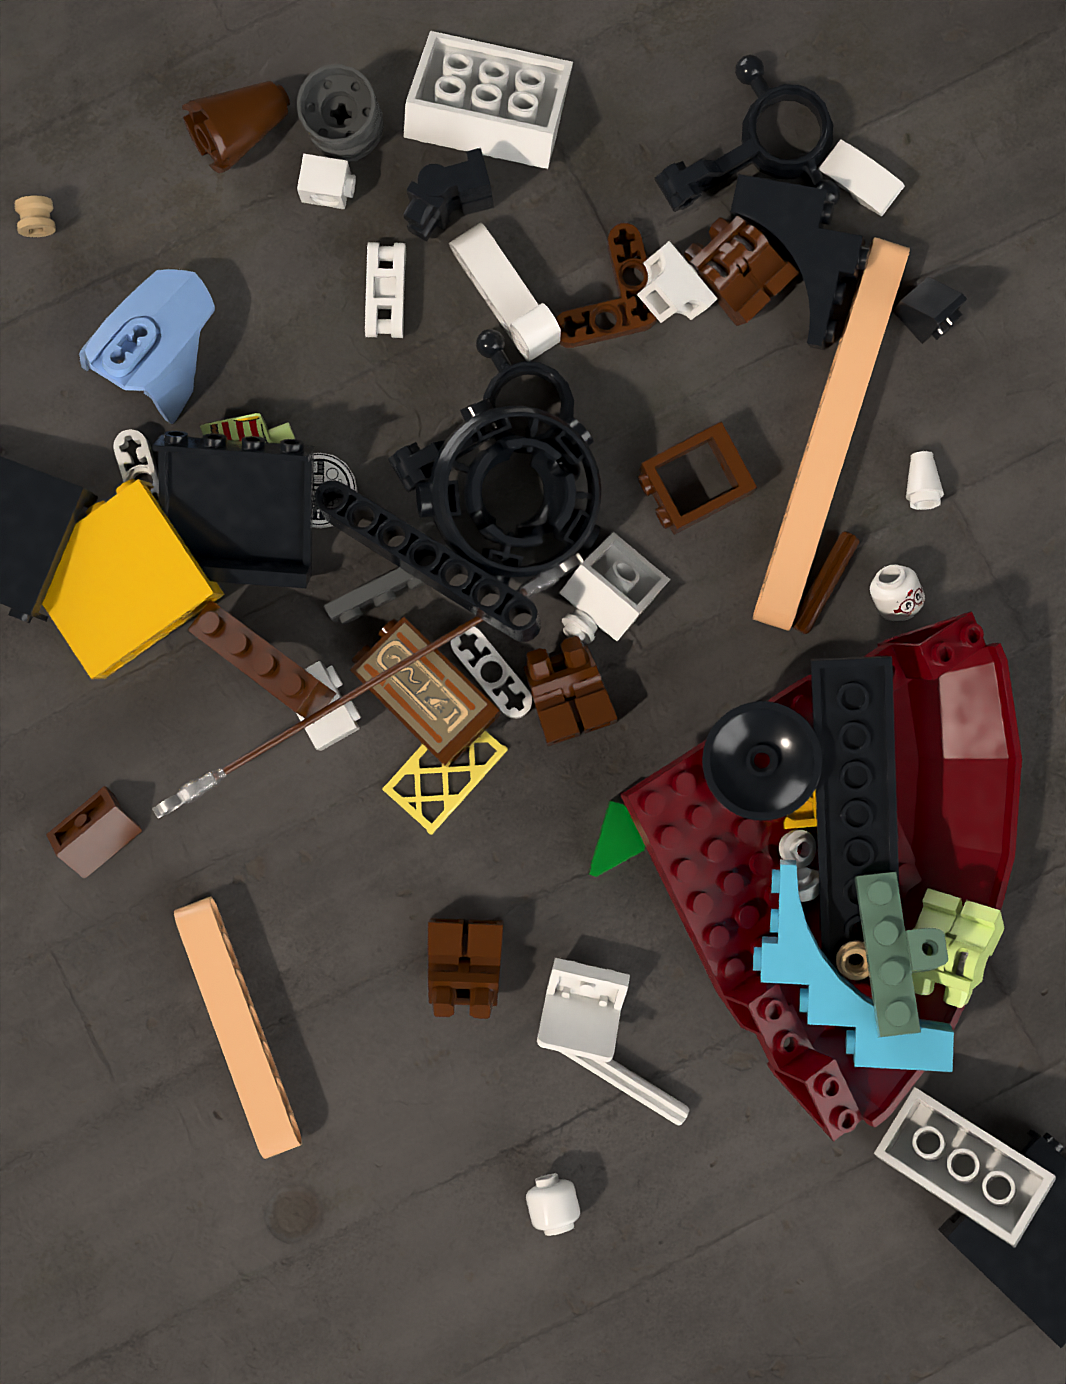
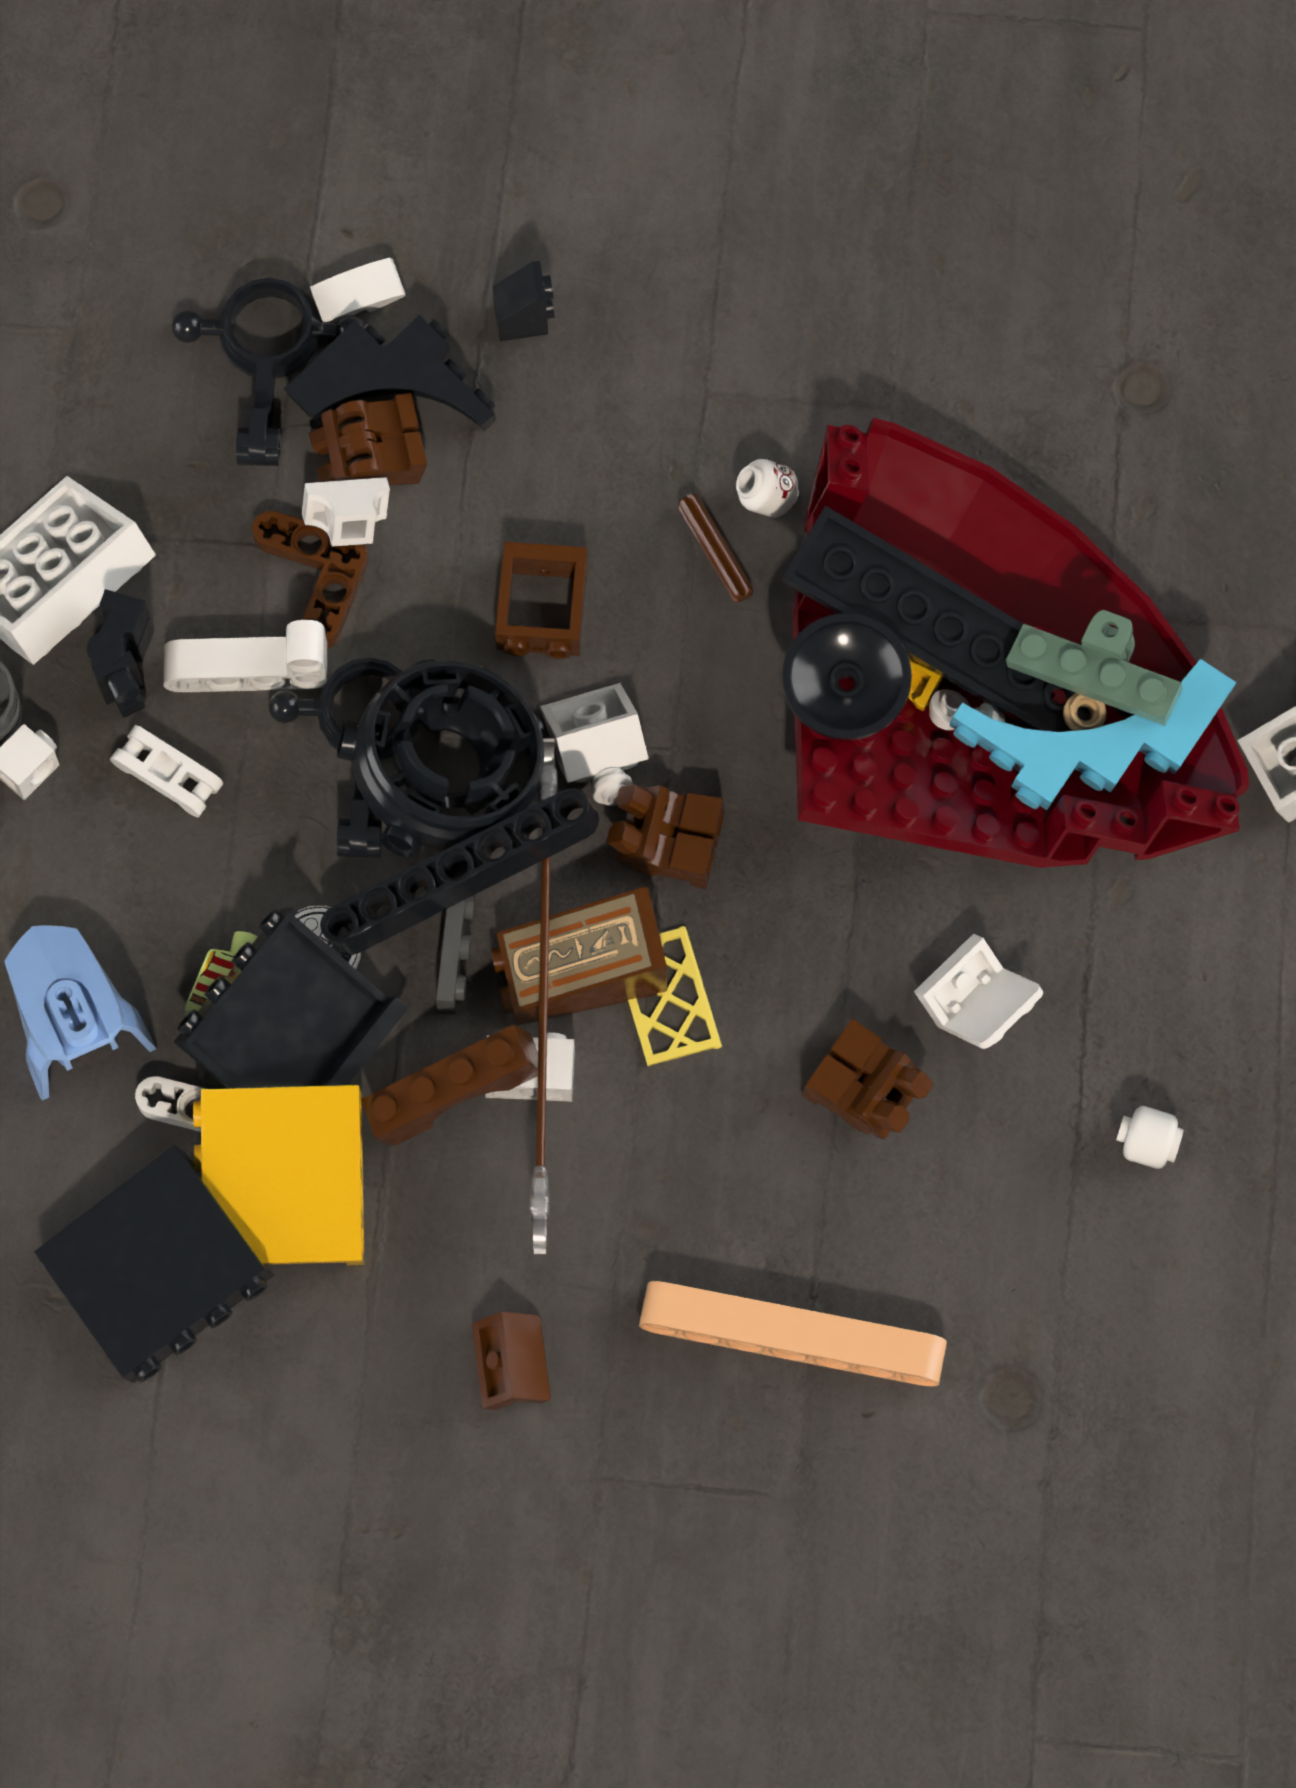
camera: 55 degrees left, 15 degrees down
white beam [451,627,532,719] -> none
white axle [559,1051,689,1125] -> none
green slope [588,801,645,877] -> none
light nougat beam [753,237,910,631] -> none
white cone [906,451,944,510] -> none
yellowish green hips [912,888,1005,1008] -> none

